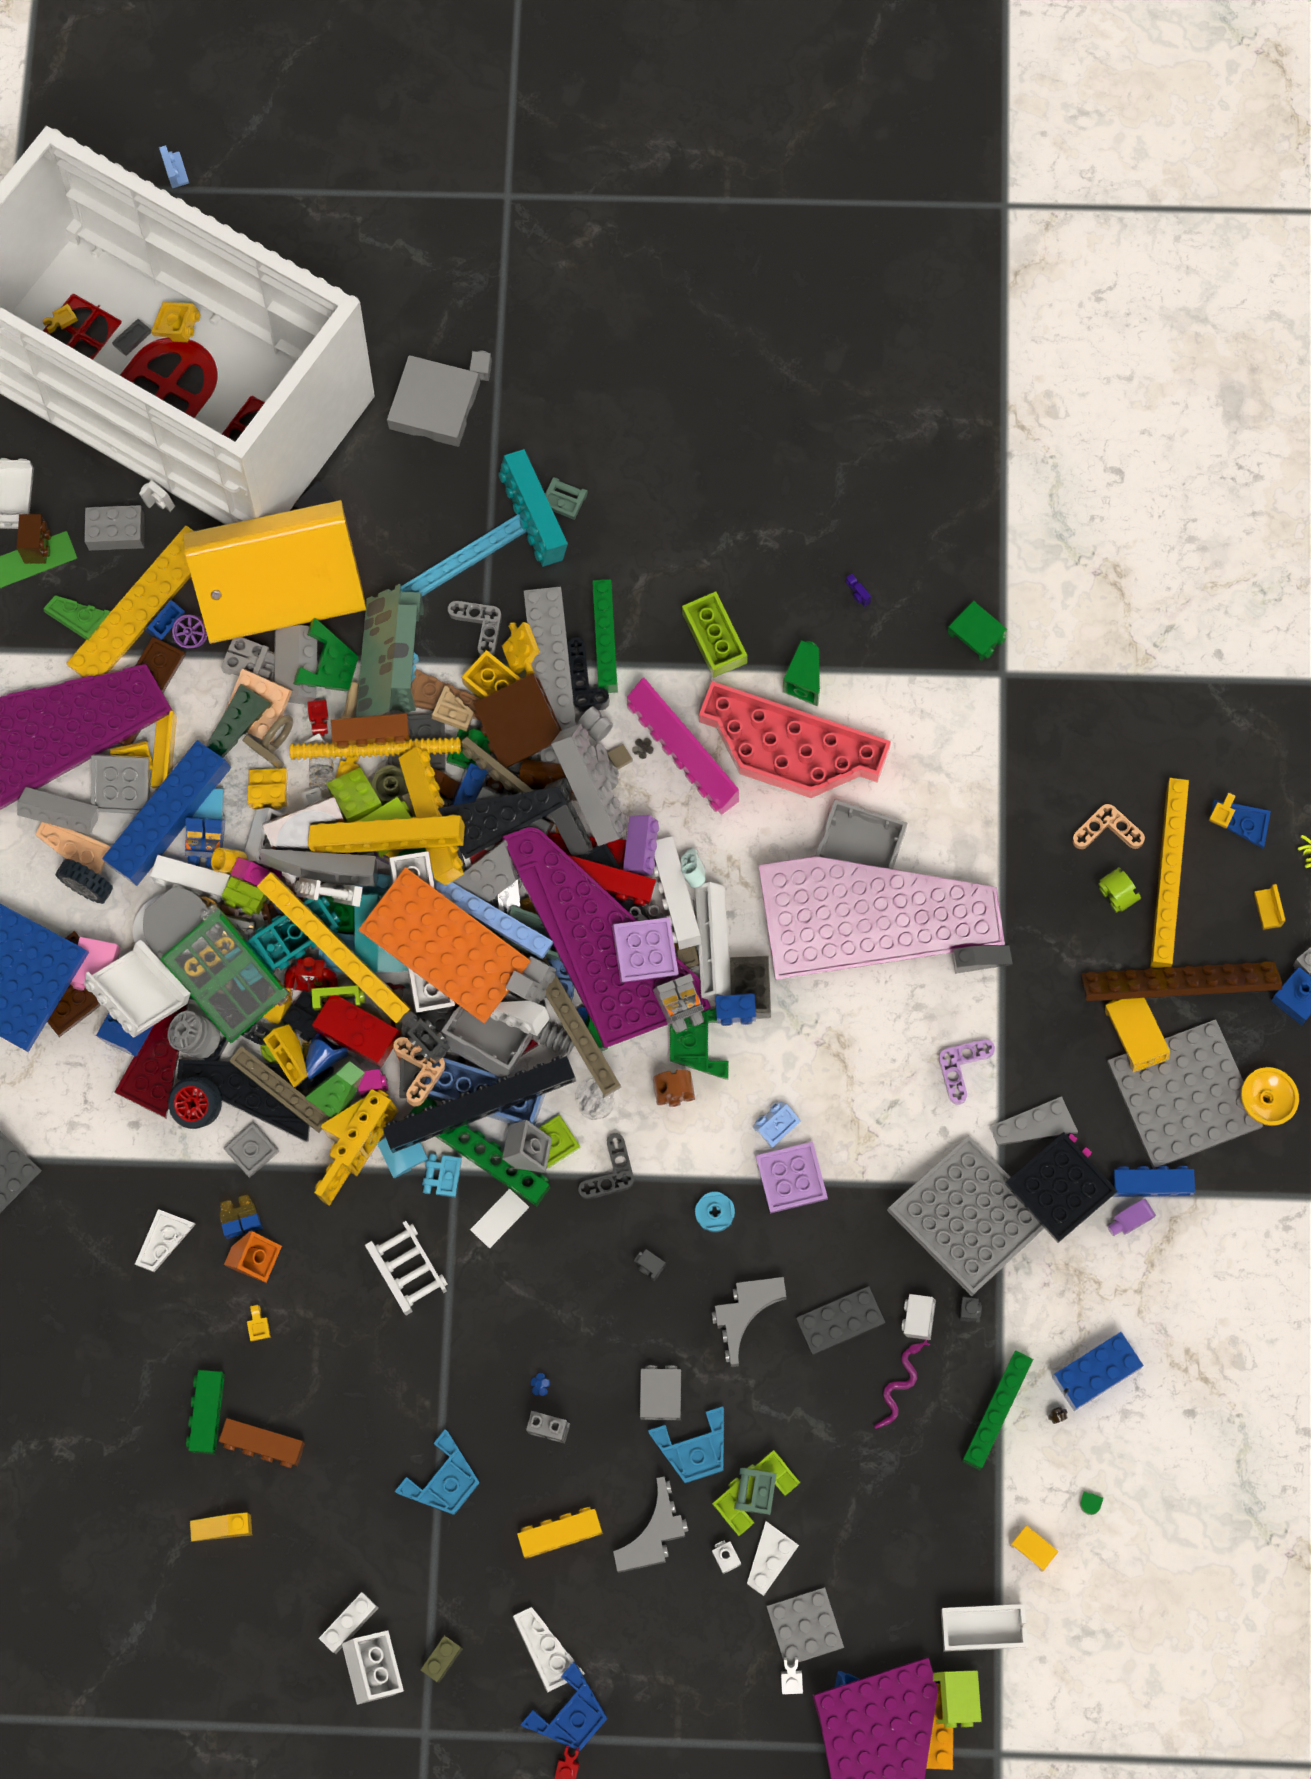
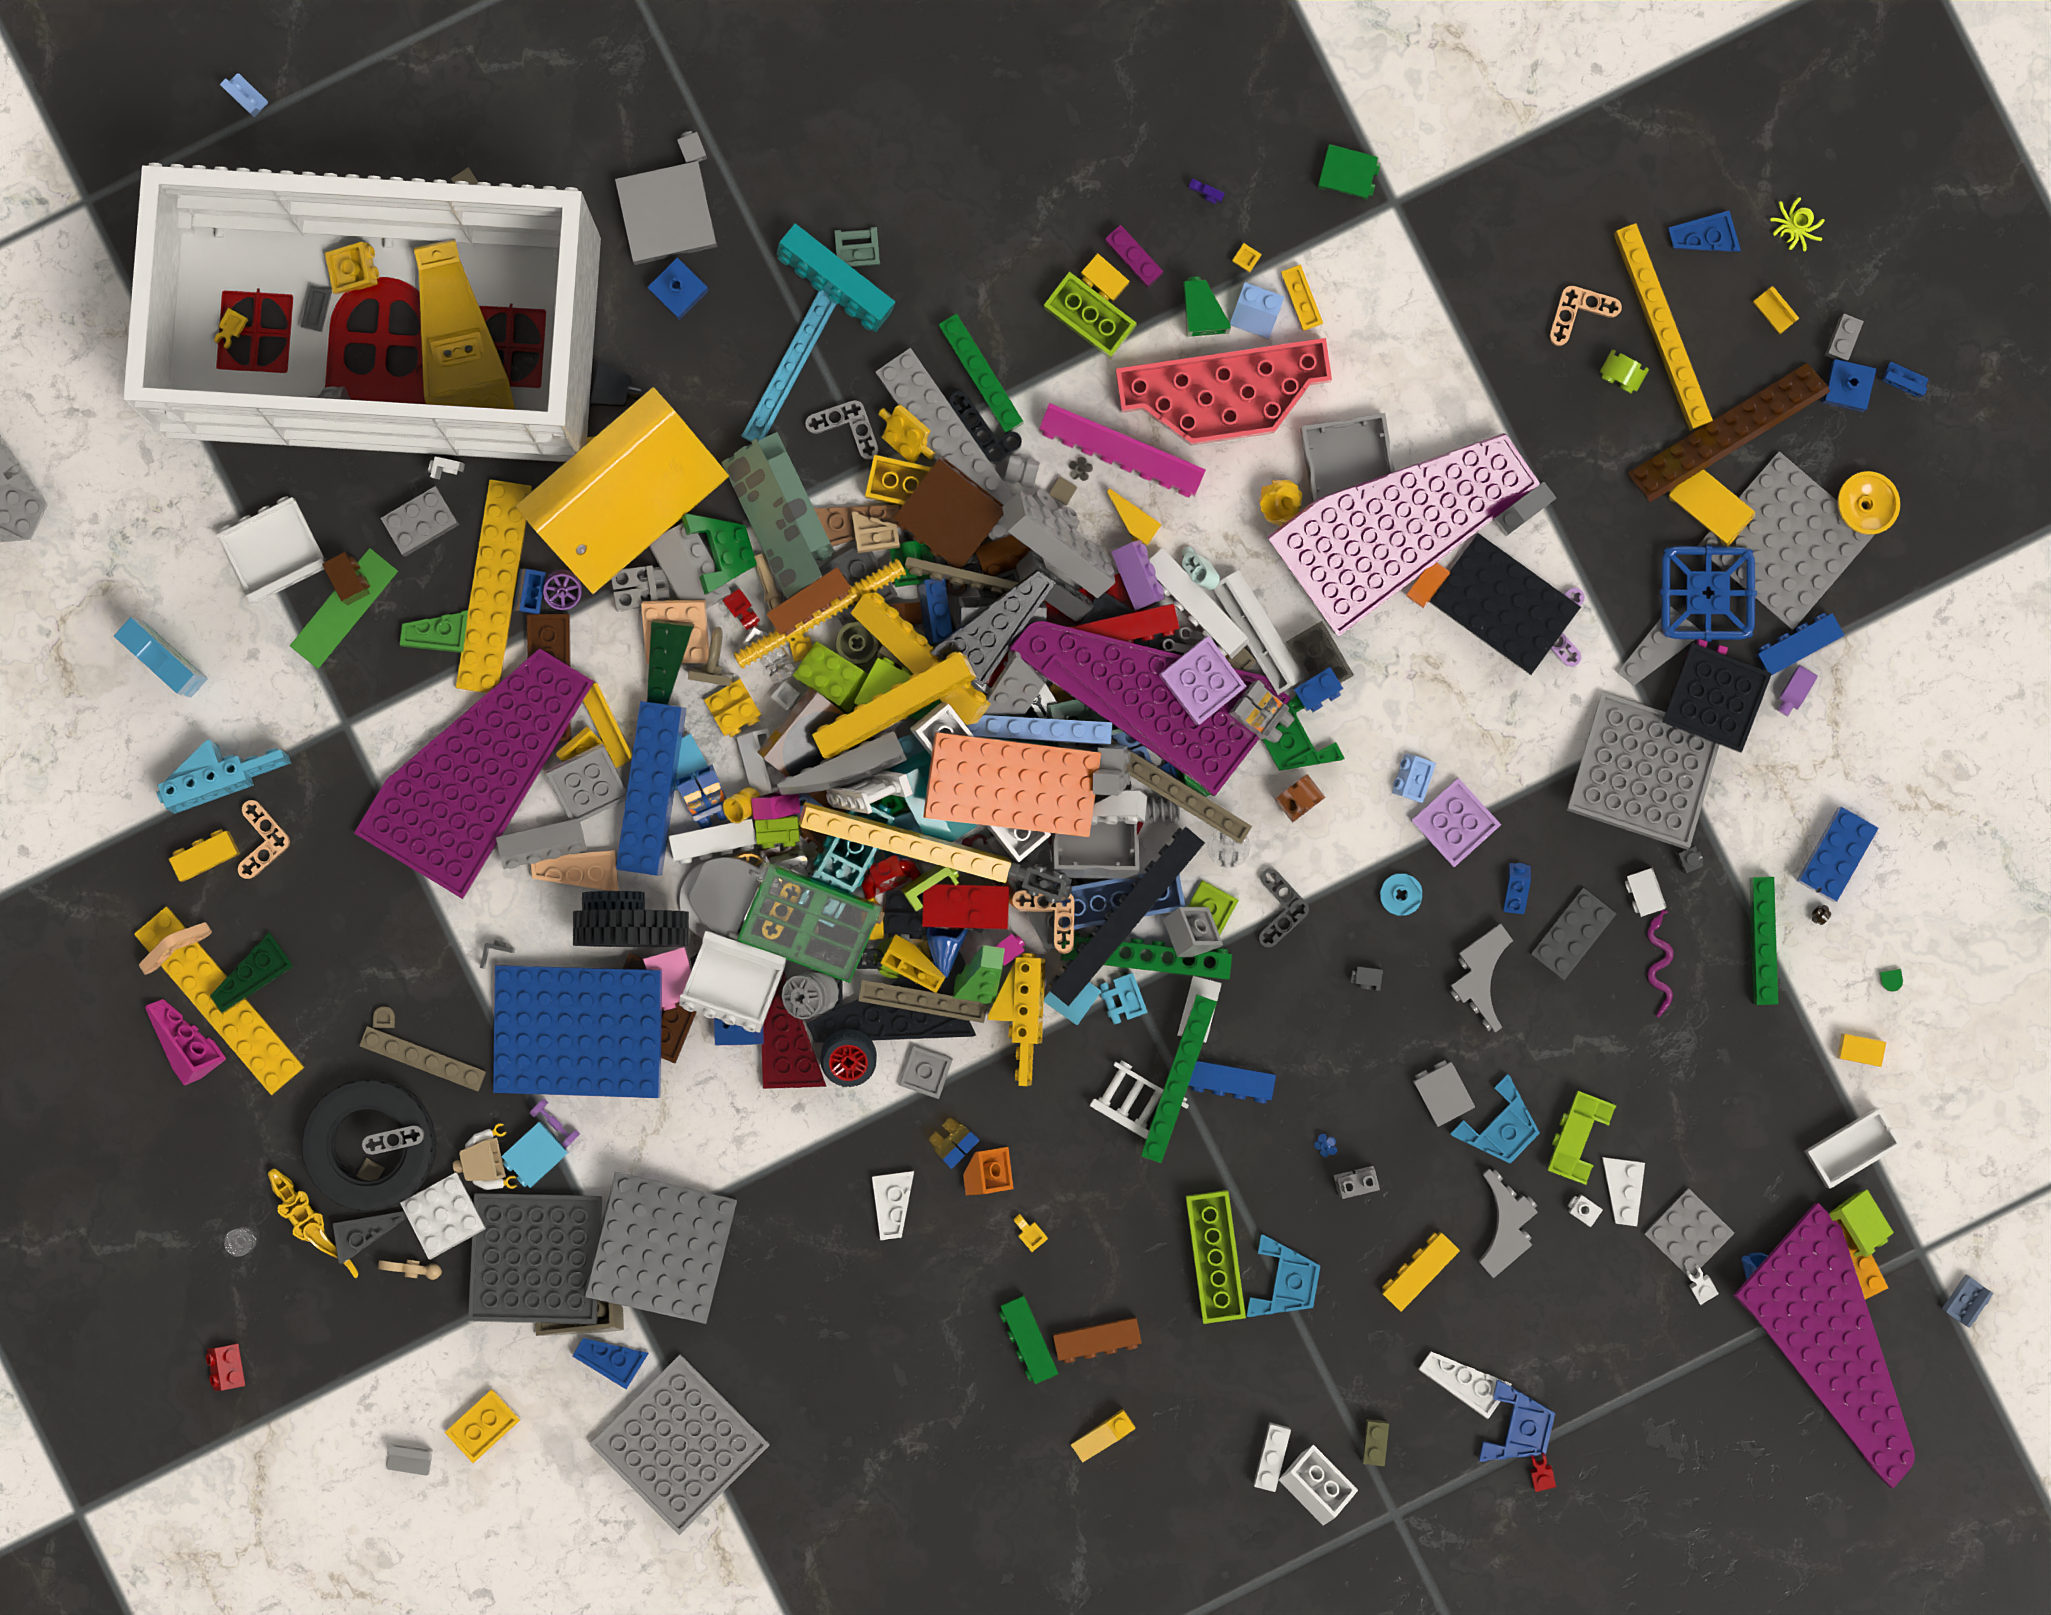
camera: 35 degrees left, 15 degrees up
sand green plate [734,1468,777,1515] -> none
yellow plate [1209,793,1235,829] -> none
none -> yellow wing [414,239,515,410]
none -> black tyre [573,910,689,947]
none -> blue brick [648,258,709,320]
none -> yellow brick [1081,254,1130,303]
none -> magenta brick [1105,225,1163,289]
none -> yellow slope [1107,488,1162,547]
none -> green brick [1141,994,1217,1163]
none -> lime brick [1185,1190,1246,1324]
none -> blue brick [1188,1061,1276,1103]
none -> light blue slope [1230,282,1285,339]
none -> yellow plate [1232,243,1262,273]
none -> yellow hair [1259,480,1302,527]
none -> yellow plate [1281,264,1323,332]
none -> orange slope [1406,563,1450,608]
none -> black plate [1429,533,1581,676]
none -> blue bracket [1504,863,1531,914]
none -> blue plate [1659,544,1757,642]

